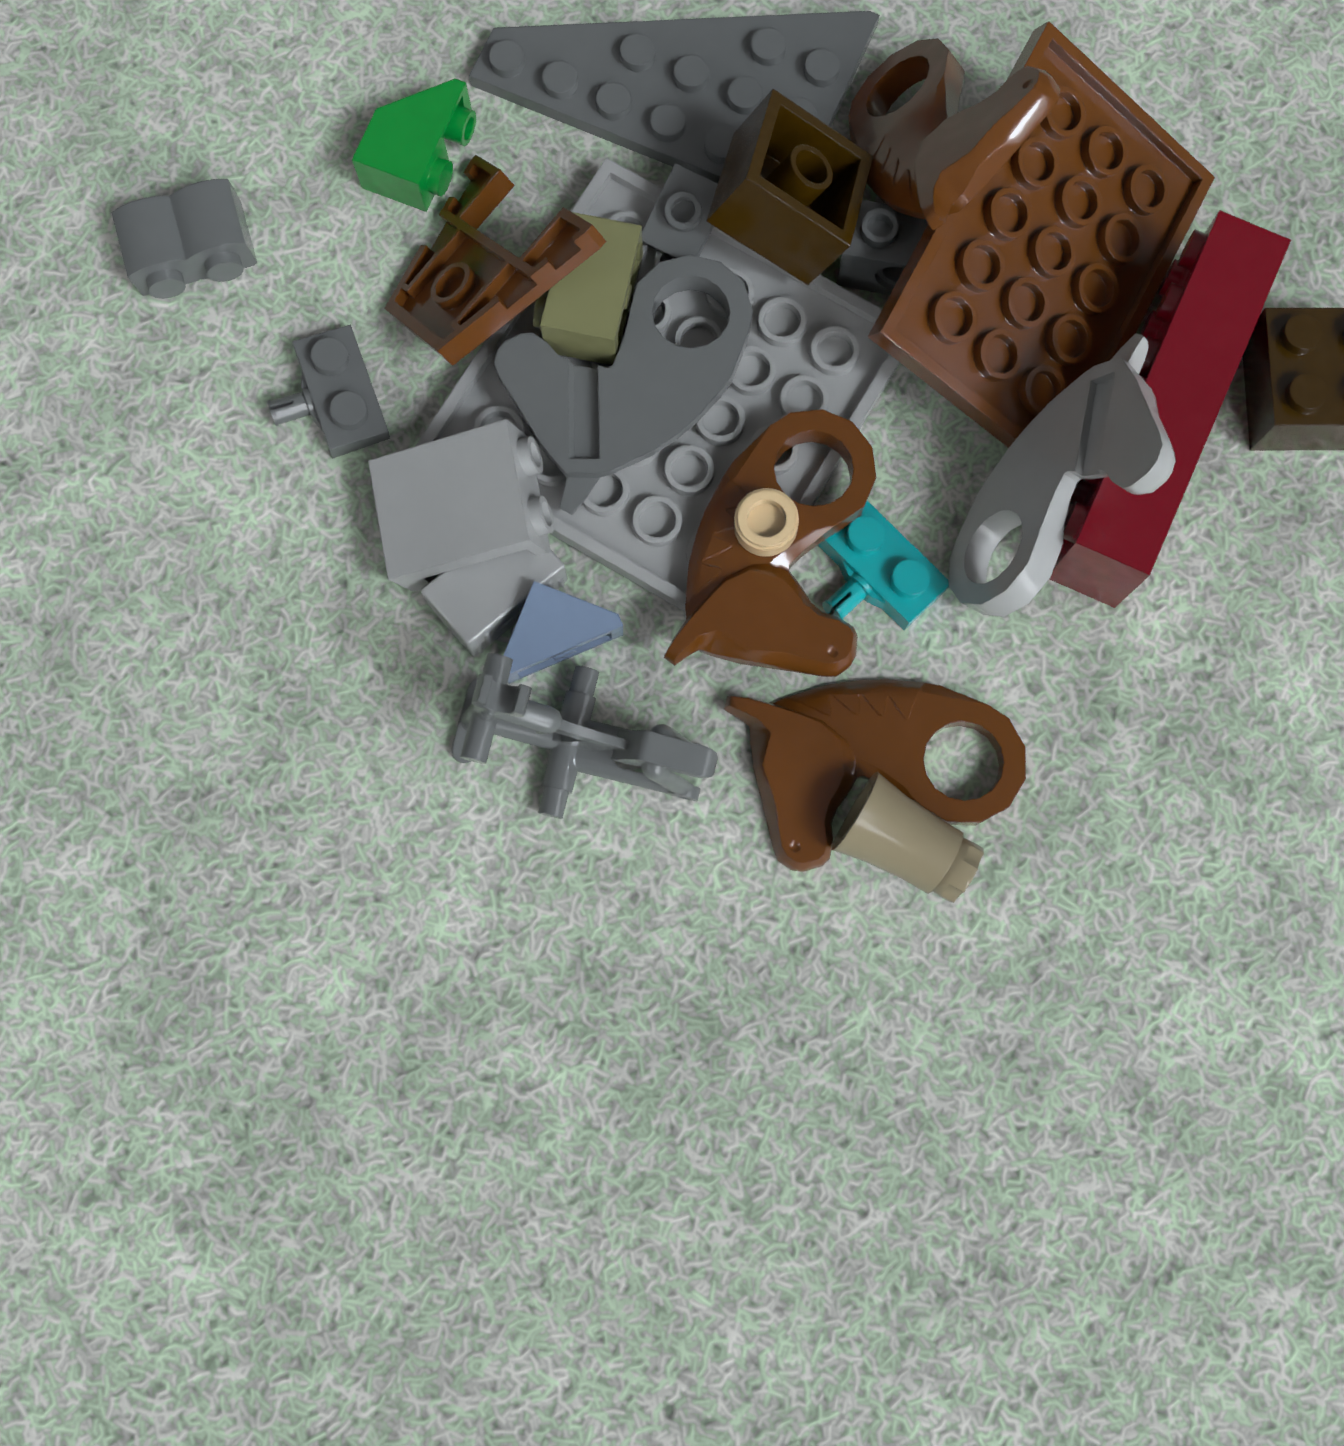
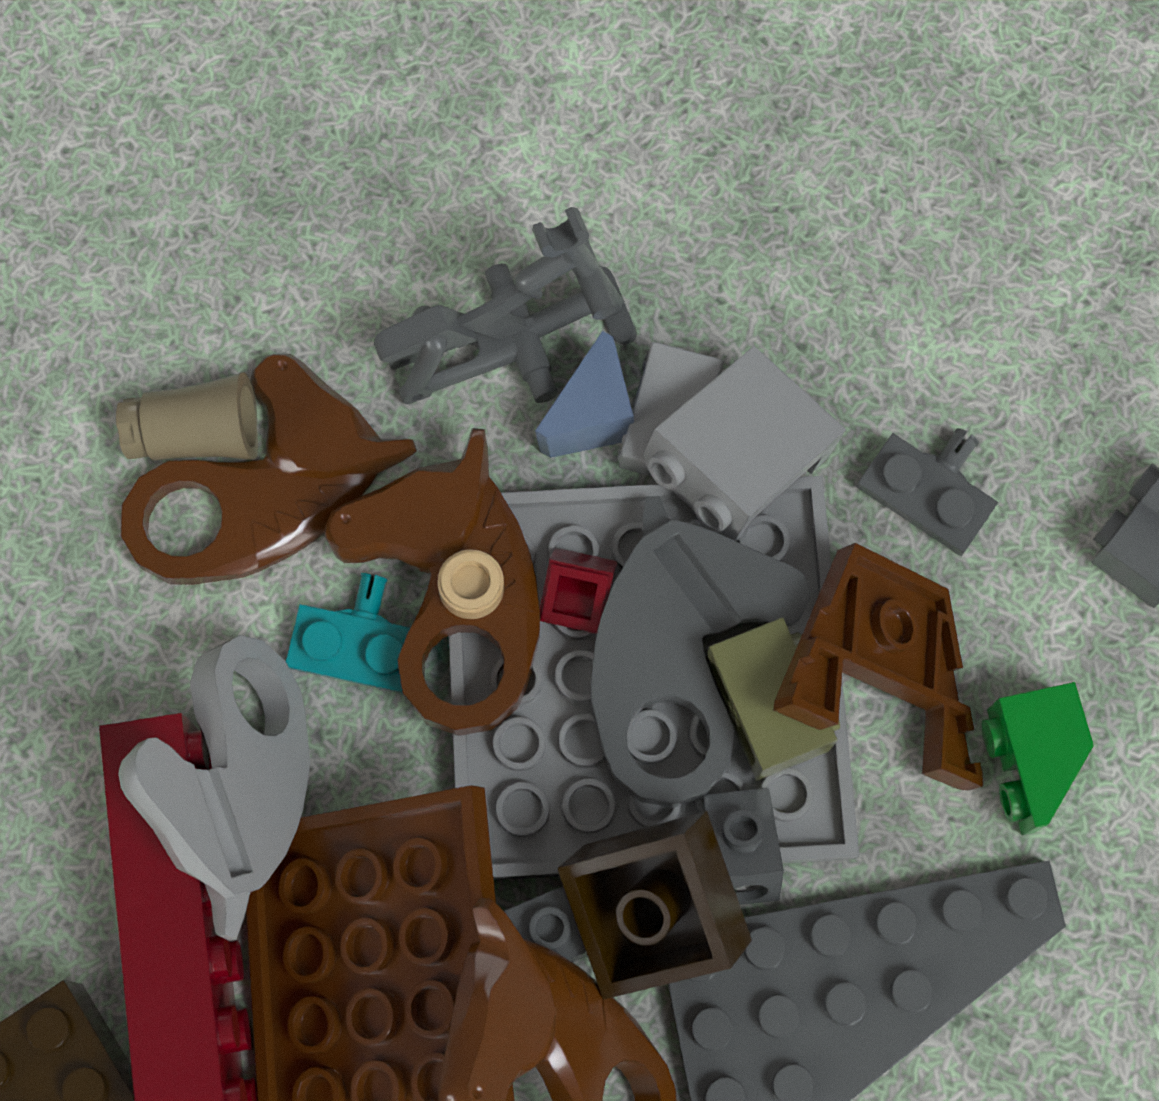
camera: 145 degrees right, 5 degrees down
none -> dark red slope [539,548,617,634]

